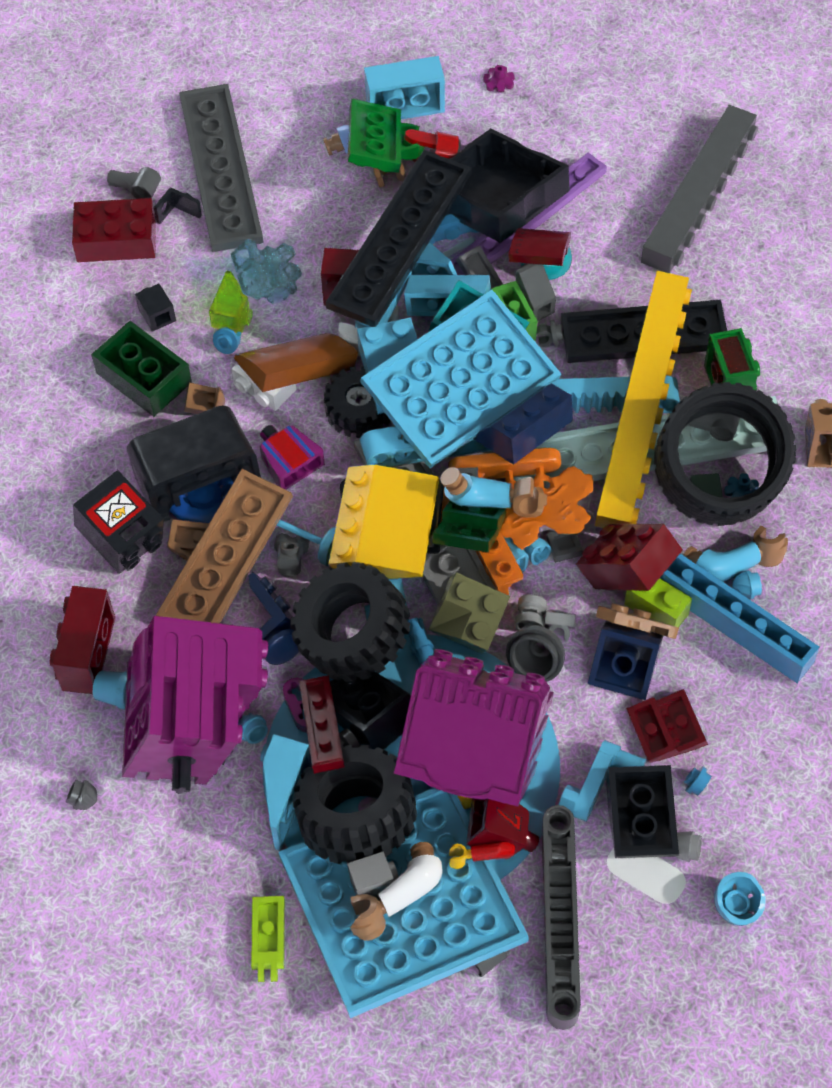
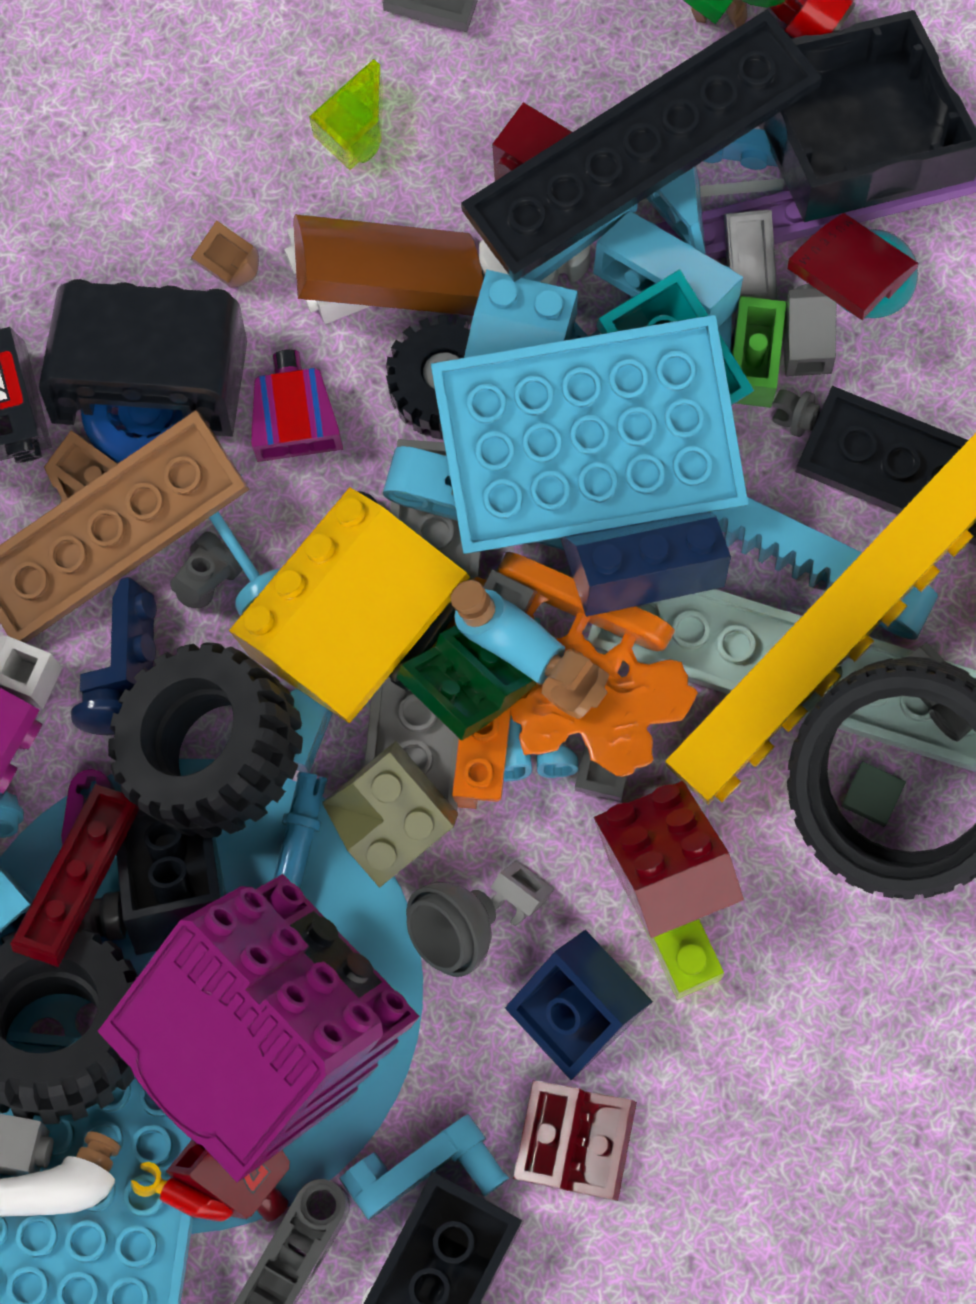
camera: 35 degrees right, 15 degrees up
dark green brick [91,321,192,417] -> none
black brick [135,283,176,332] -> none
dark azure plate [213,327,241,354] -> none
clear light blue hips [231,239,302,303] -> none
light grey wheel [515,594,547,630] -> none
medium nougat wing [596,603,679,639] -> none
dark azure brick [660,554,820,684] -> none
piece [683,526,788,582] -> none
dark azure plate [684,766,712,796] -> none
dark azure plant [724,473,759,498] -> none
medium azure plate [732,570,762,600] -> none

